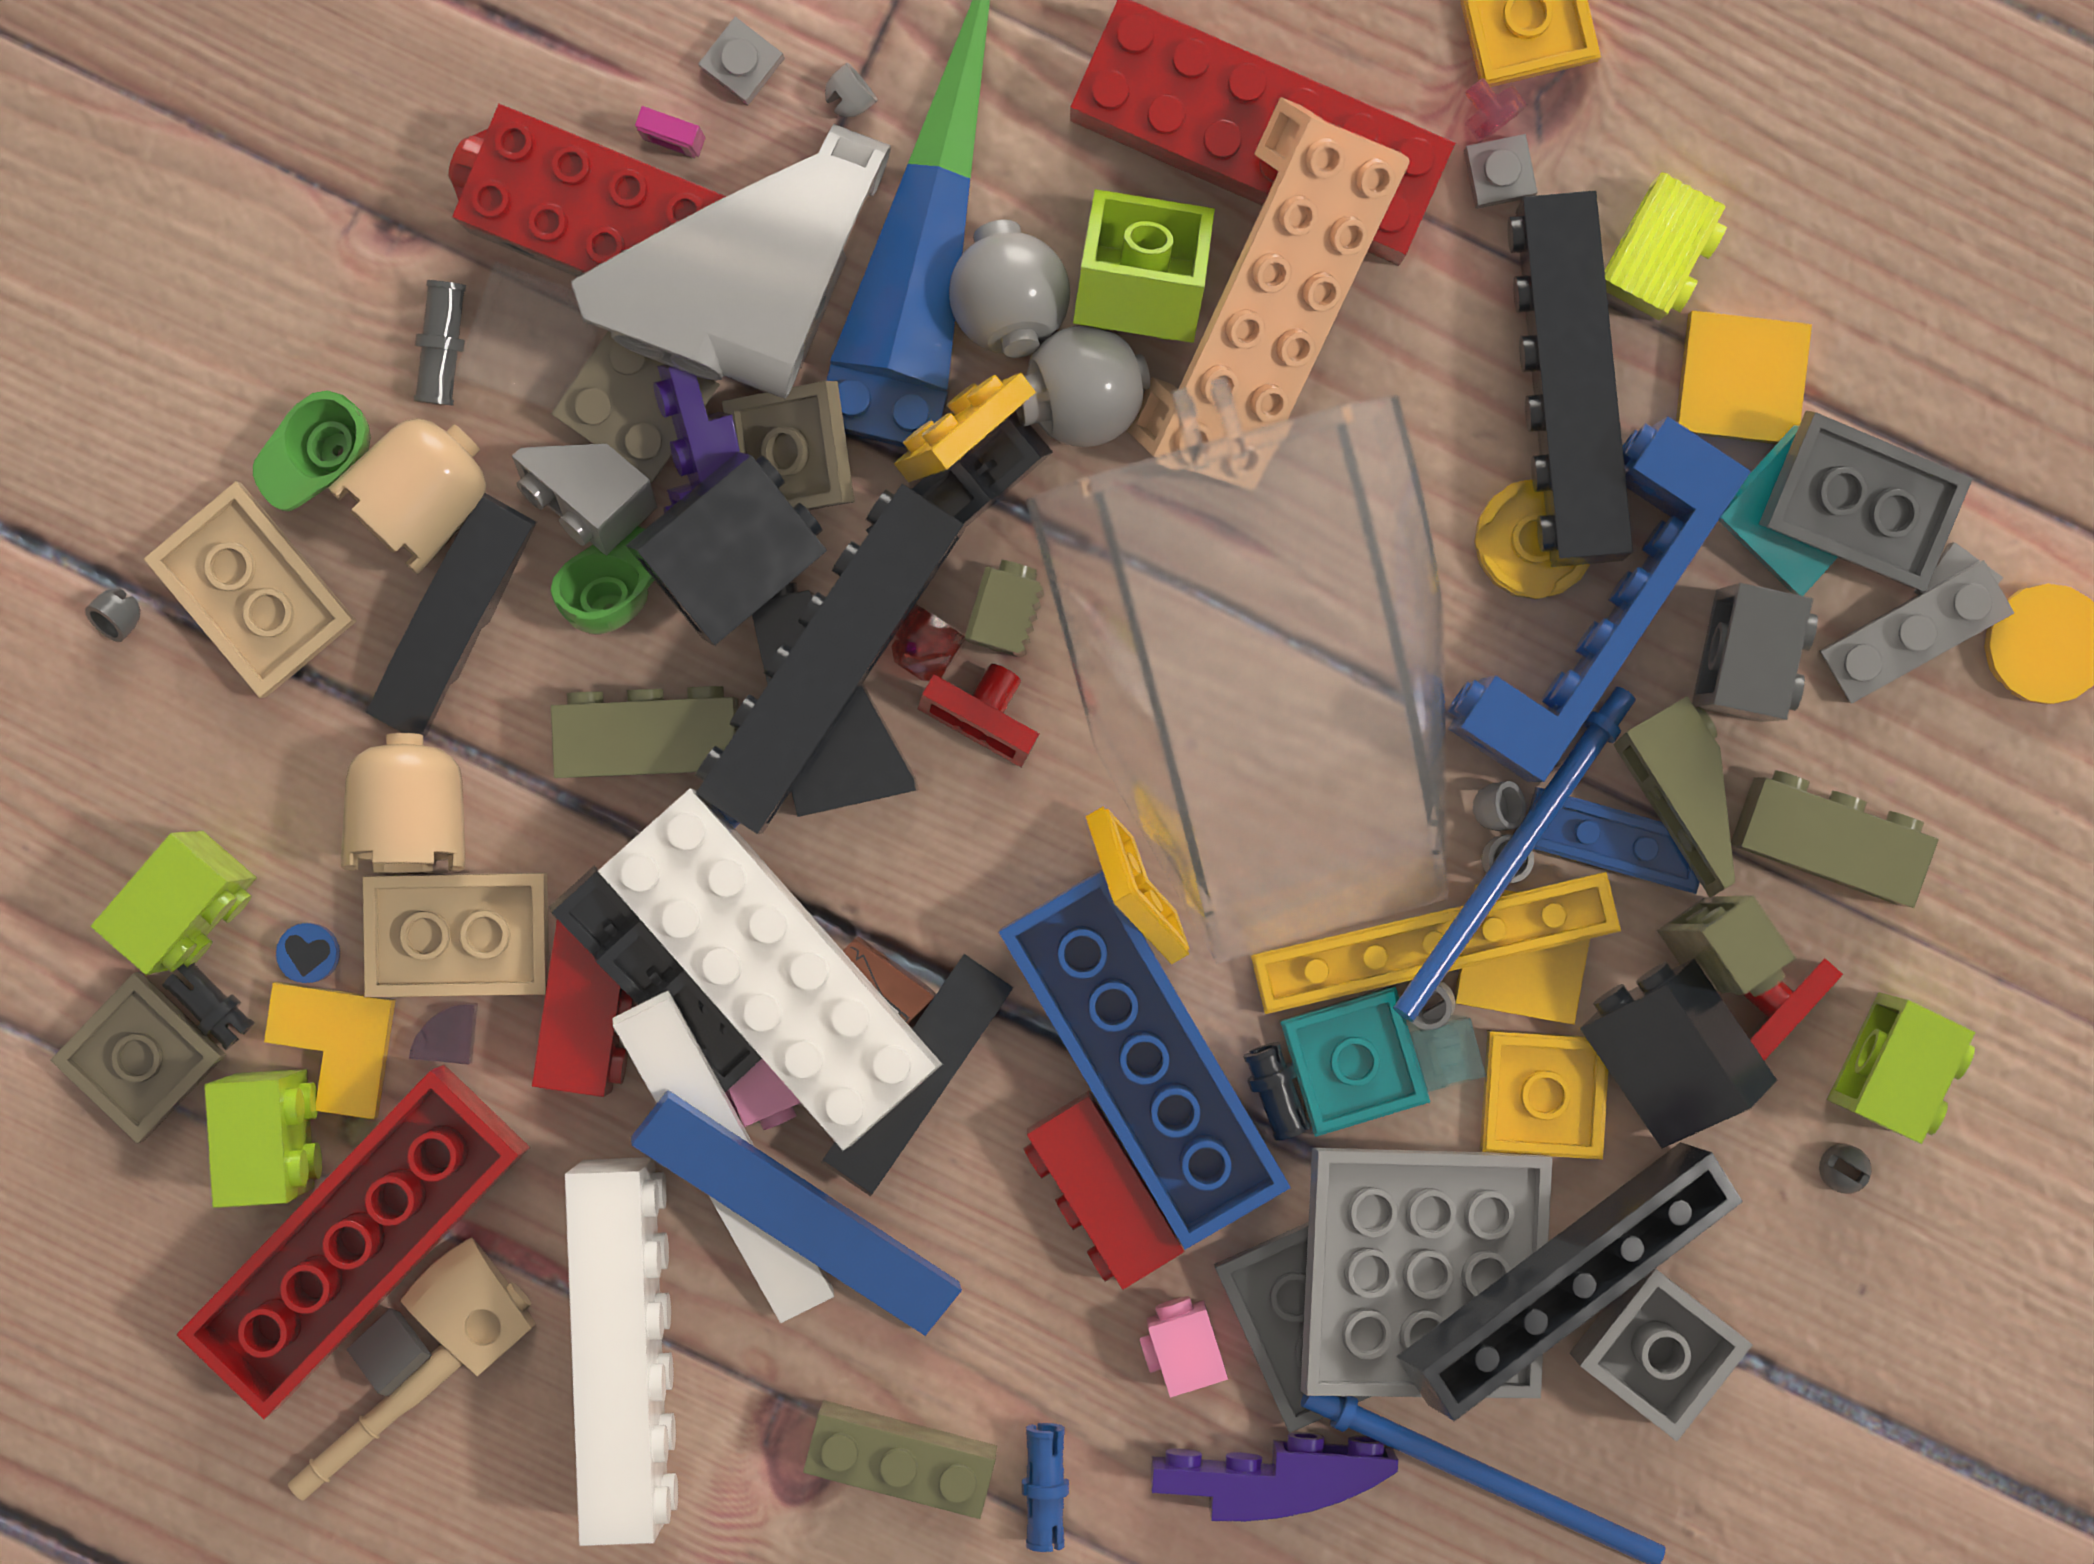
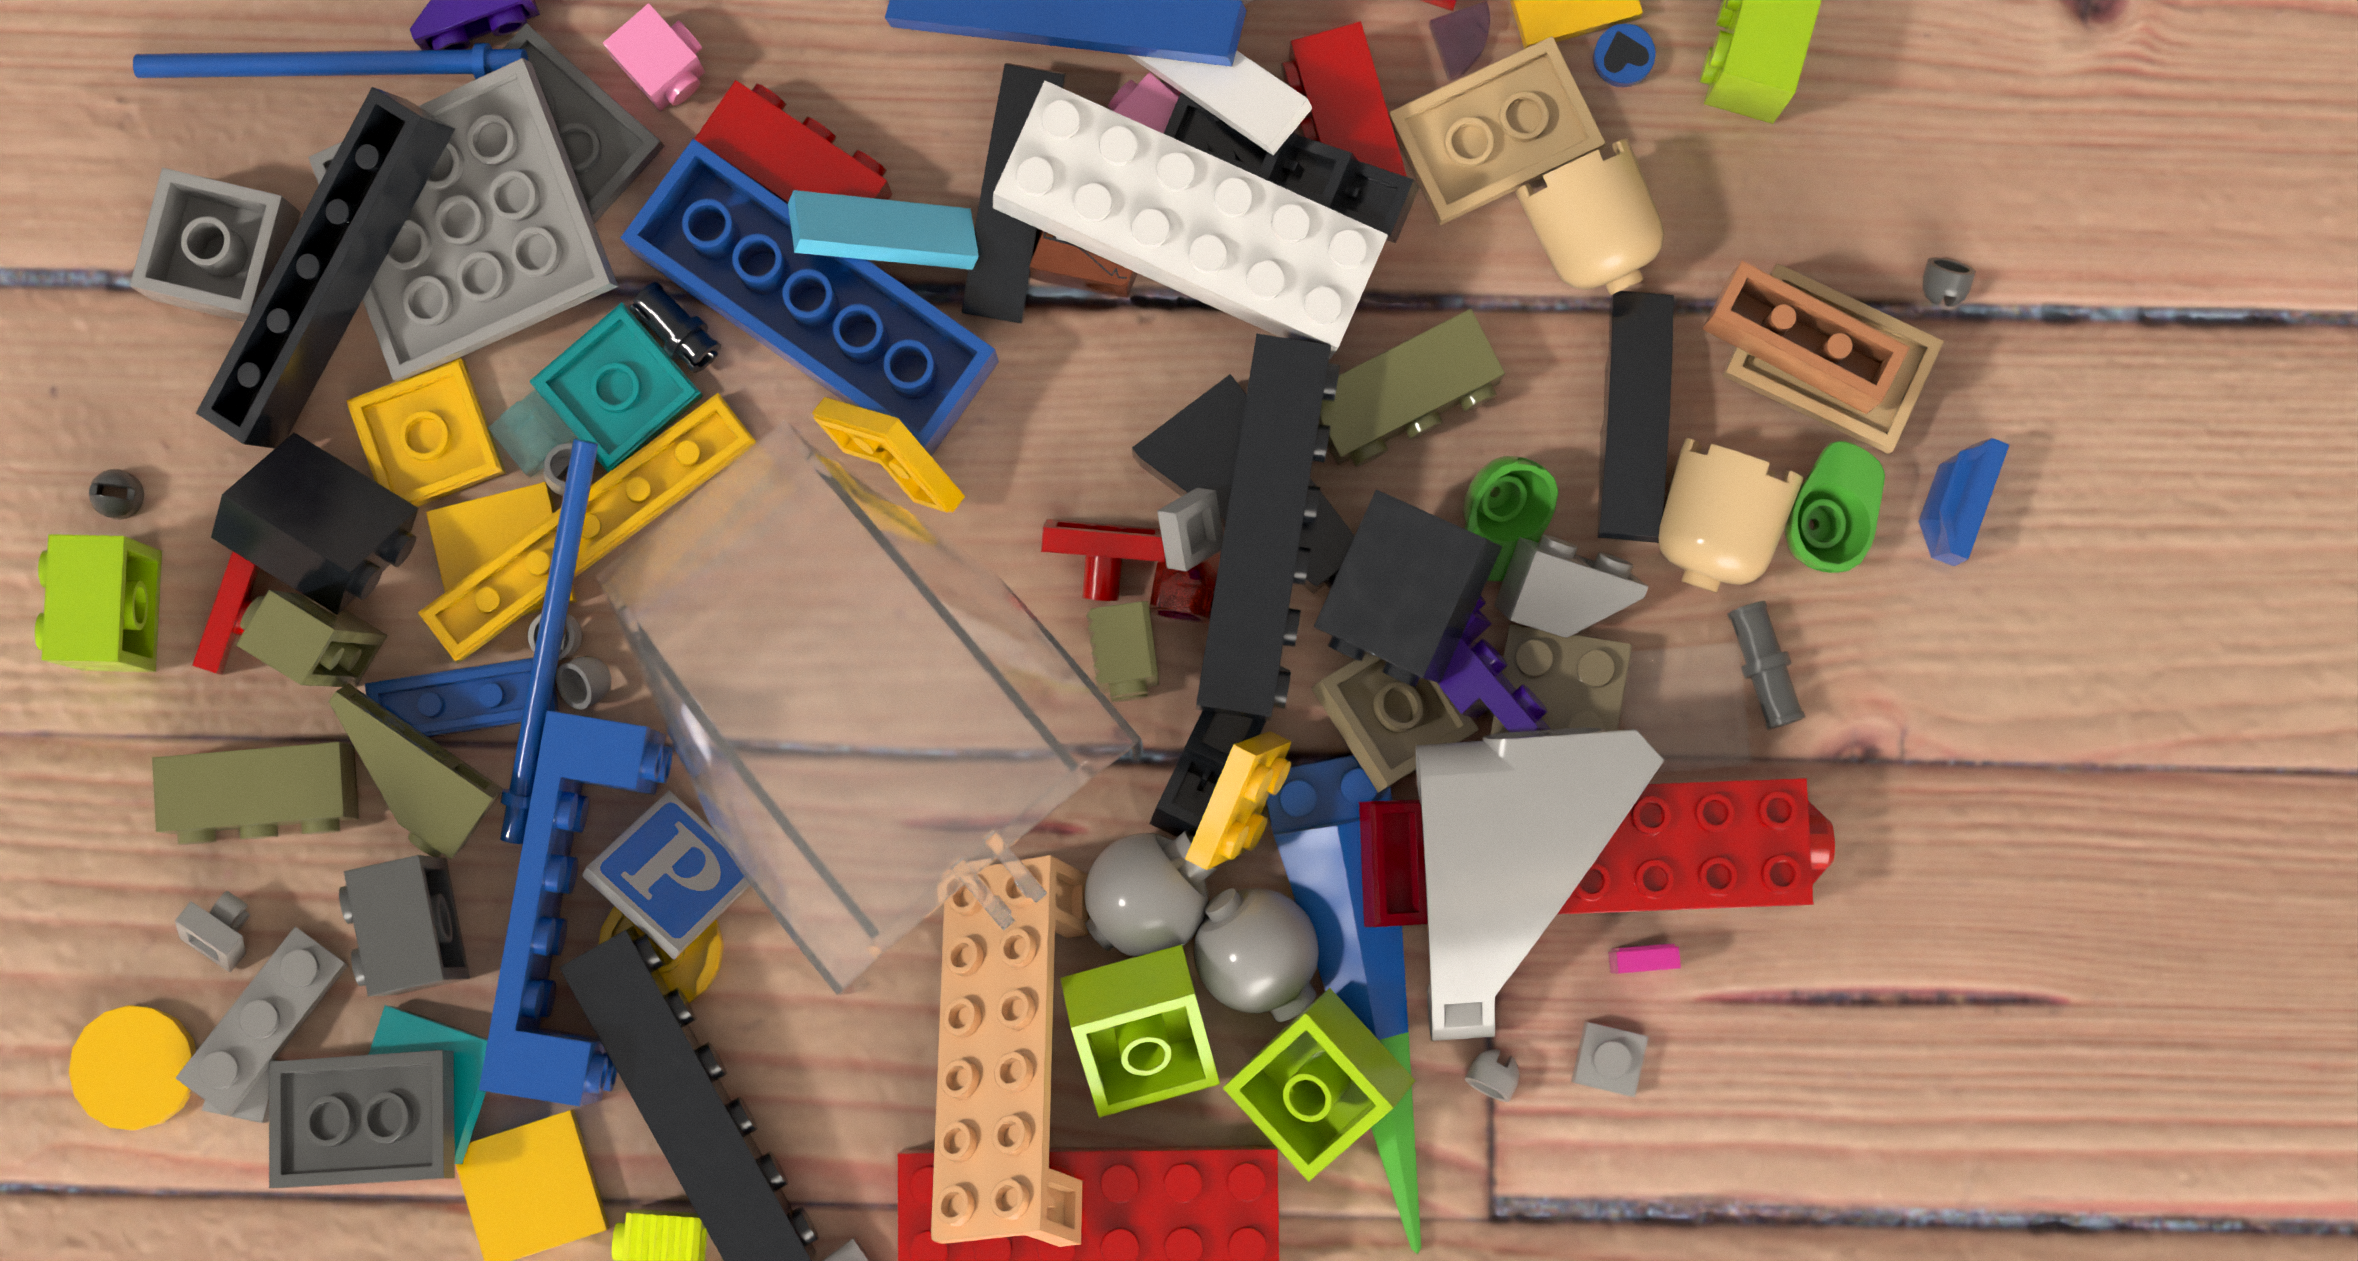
camera: 155 degrees right, 5 degrees down
none -> light grey tile [175,891,250,973]
none -> tile [582,790,760,960]
none -> medium azure tile [788,190,979,270]
none -> light grey plate [1157,488,1224,571]
none -> lime brick [1223,988,1416,1182]
none -> dark red tile [1359,800,1428,927]
none -> nougat brick [1702,261,1910,414]
none -> blue slope [1918,438,2010,566]

